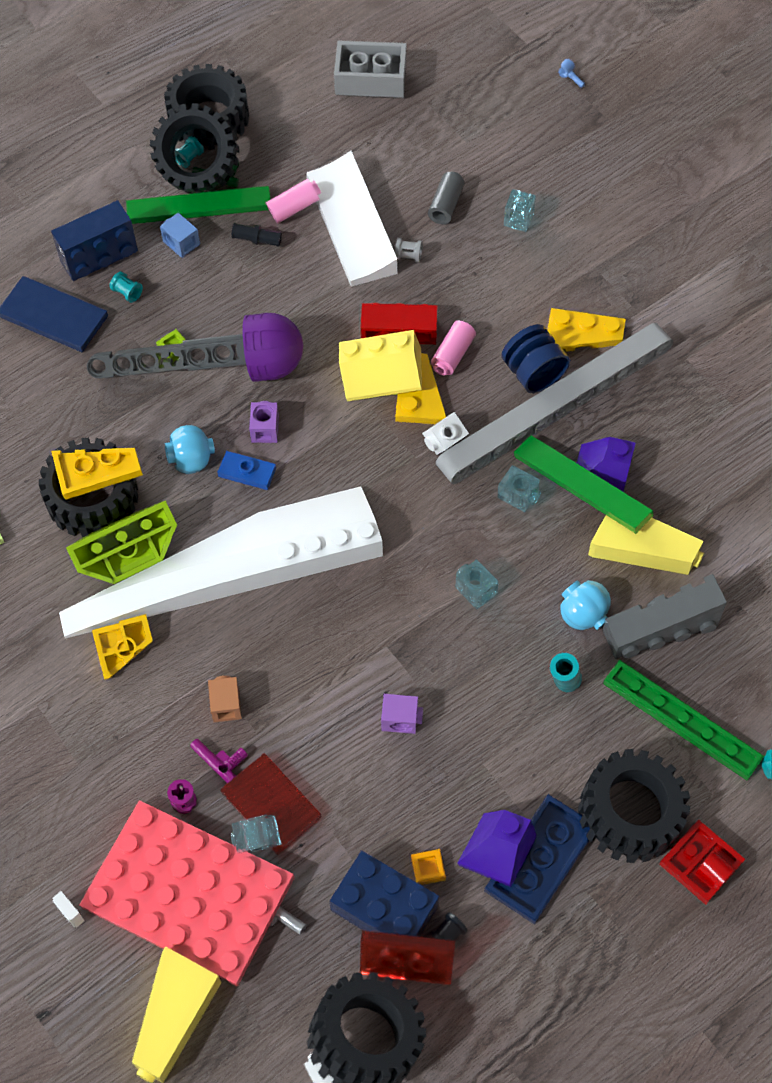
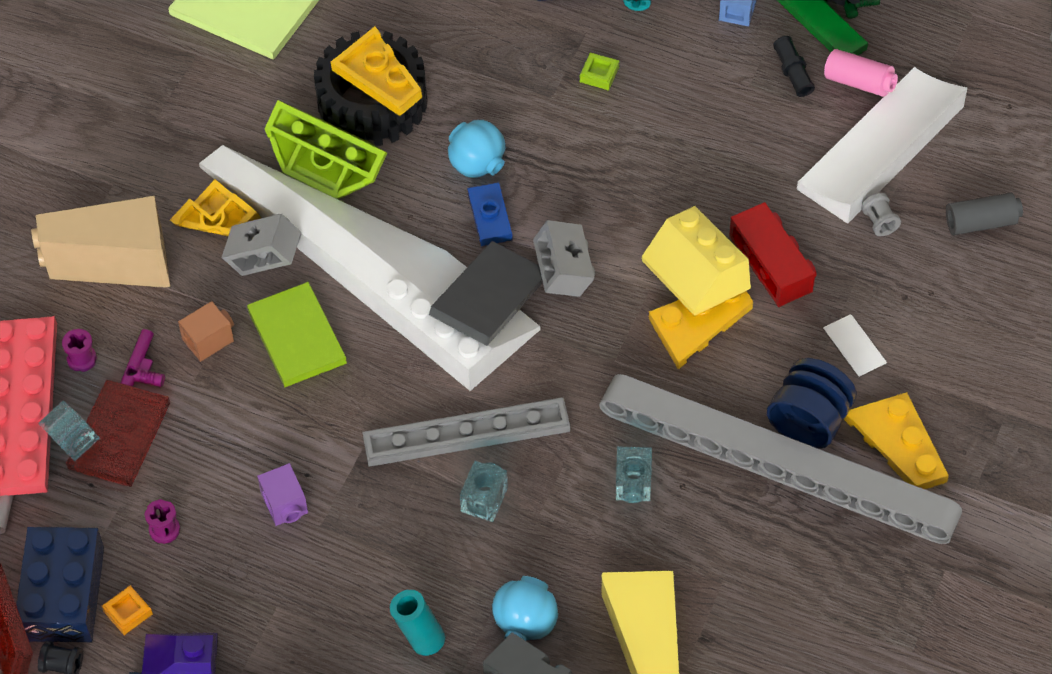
camera: 60 degrees right, 5 degrees down
piece [87,313,303,382] -> none
medium lavender brick [249,401,279,443] -> none
white brick [422,412,469,455] -> none
bright pink brick [431,321,476,376] -> none
clear light blue brick [504,189,536,232] -> none
green tile [514,435,654,534] -> none
dark purple slope [576,437,636,492] -> none
none -> tan slope [31,196,170,287]
none -> magenta bush [144,499,180,544]
none -> light grey brick [221,214,301,276]
none -> lime tile [247,282,347,388]
none -> light grey tile [362,397,570,467]
none -> dark grey tile [429,241,543,346]
none -> light grey brick [533,220,595,297]
none -> white sticker [823,314,887,377]

